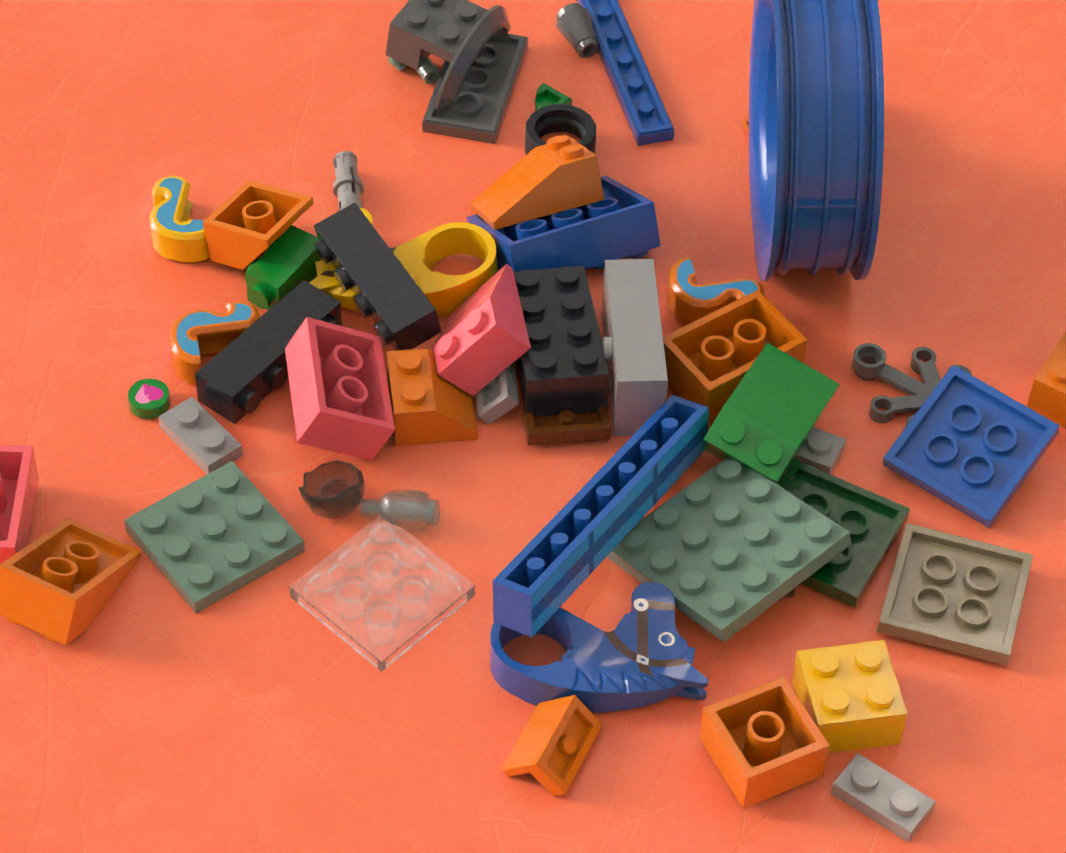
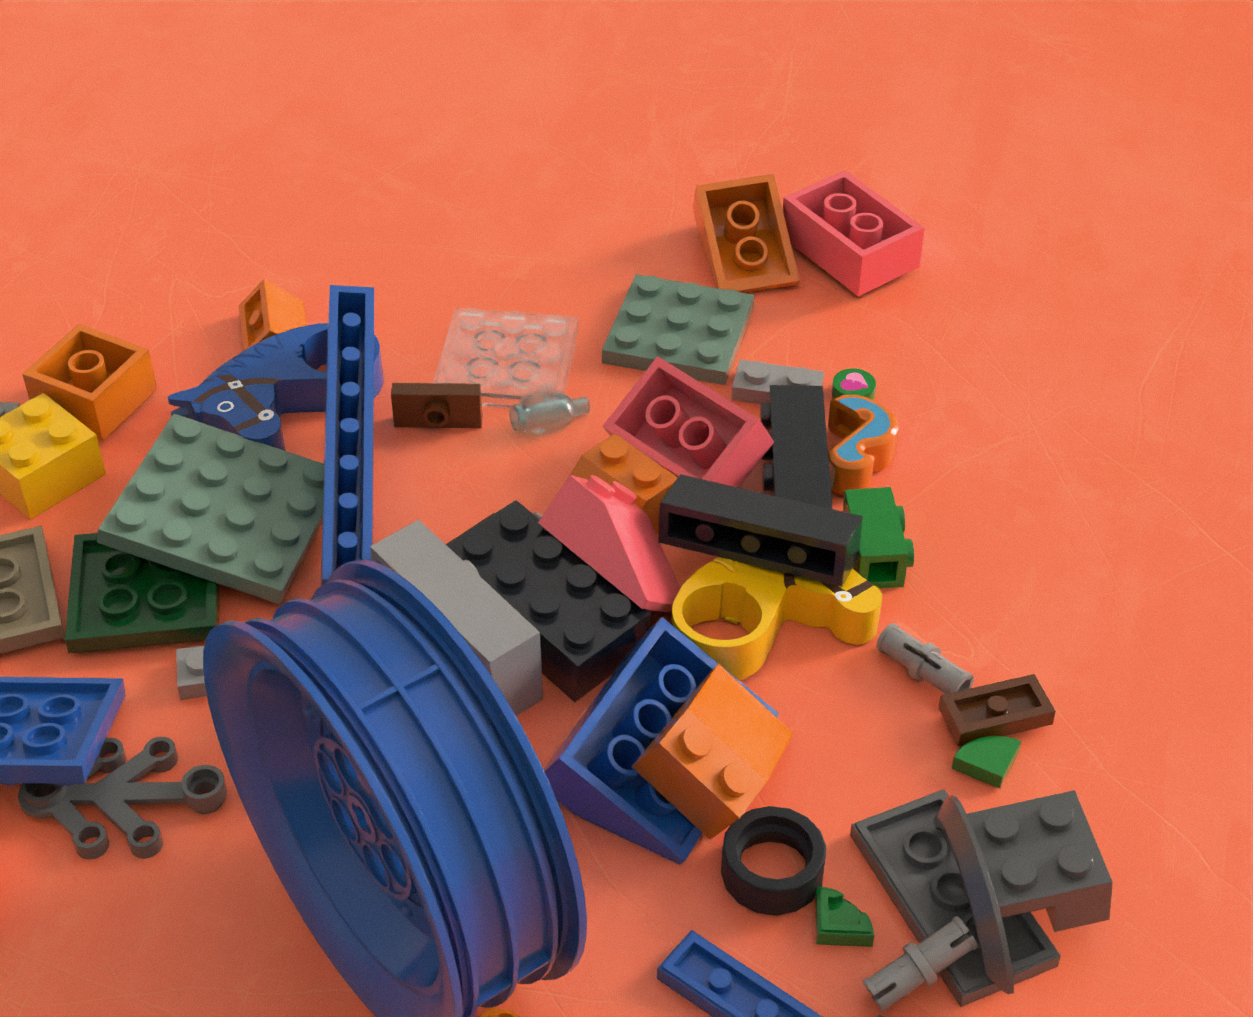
camera: 145 degrees right, 5 degrees down
yellow animal [149,175,210,262] -> none
orange slope [203,180,314,270] -> none
clear smoke hair [298,460,366,519] -> none
green slope [703,343,840,485] -> none
none -> reddish brown plate [391,383,483,428]
none -> light grey pin [862,916,978,1012]
none -> reddish brown plate [938,674,1056,747]
none -> green tile [952,736,1021,788]

